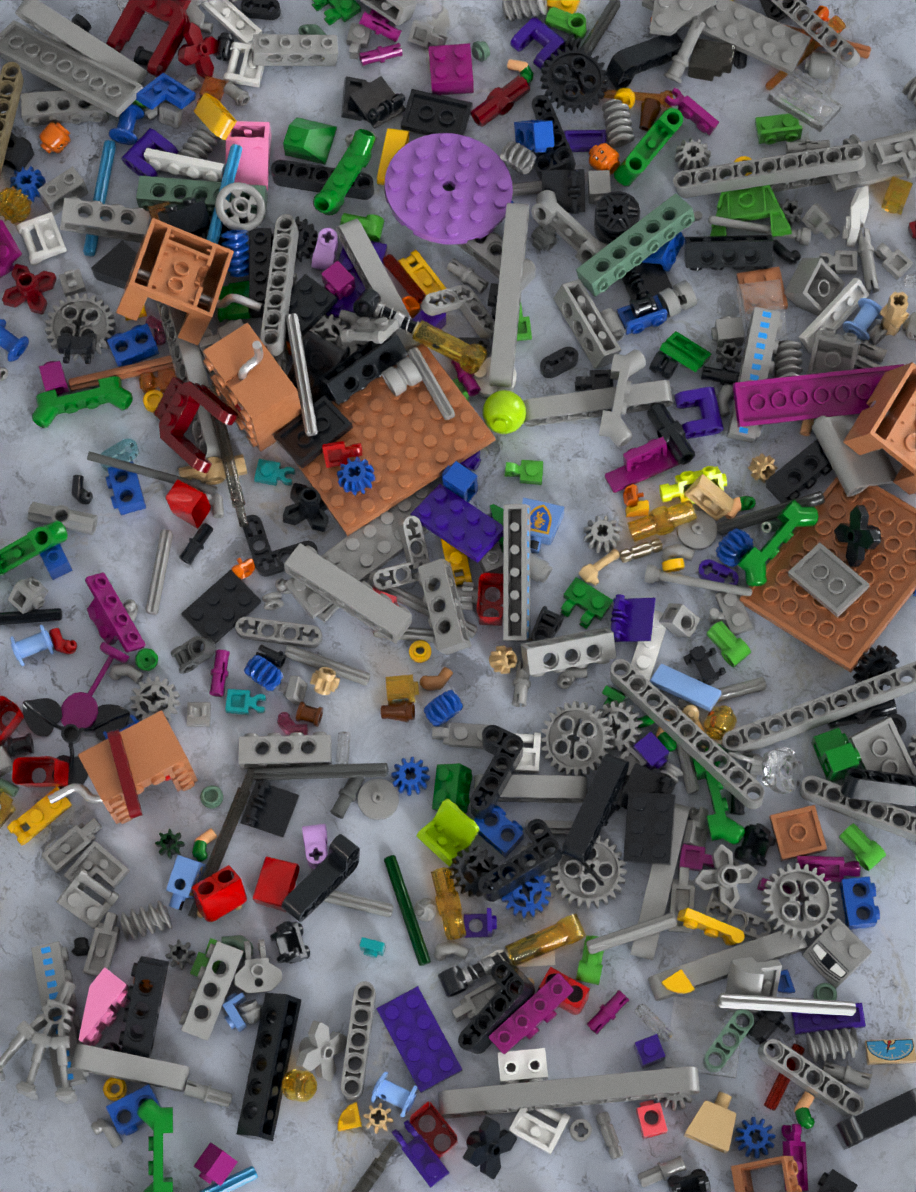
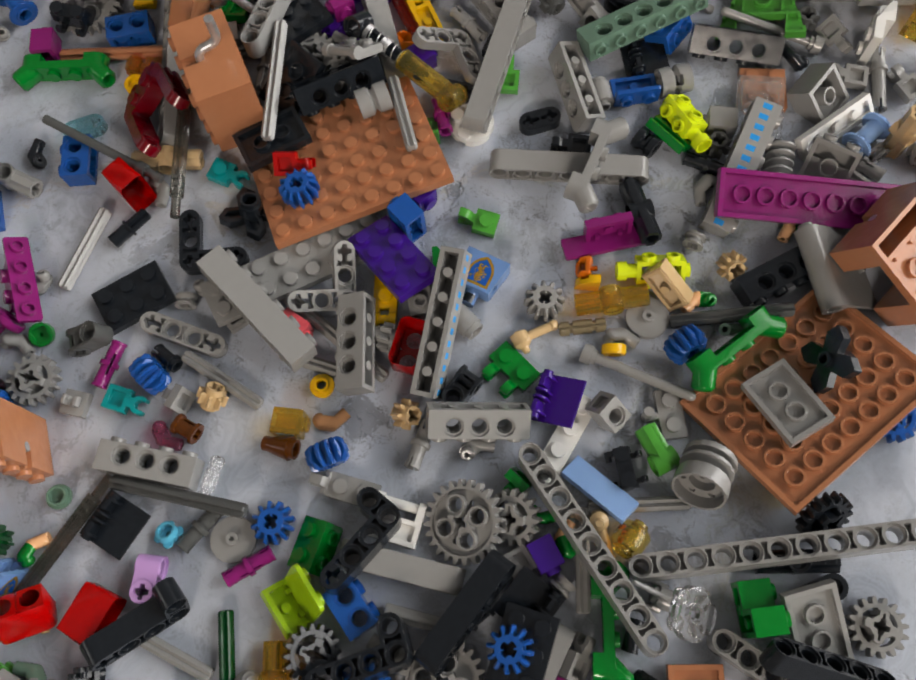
camera: 15 degrees right, 0 degrees up
clear pink arm [146,315,166,345] -> none
orange piece [231,558,255,579] -> none
lime brick [482,390,526,434] -> none
black bush [629,293,657,319] -> none
dark purple connector [674,387,724,439] -> none
dark purple beam [698,559,739,585] -> none
none -> medium azure plate [154,521,184,549]
none -> magenta pin [221,545,277,588]
none -> blue gear [486,624,535,675]
none -> neon yellow brick [659,94,712,153]
none -> light grey wheel [671,439,738,510]
none -> light grey bush [682,230,707,252]

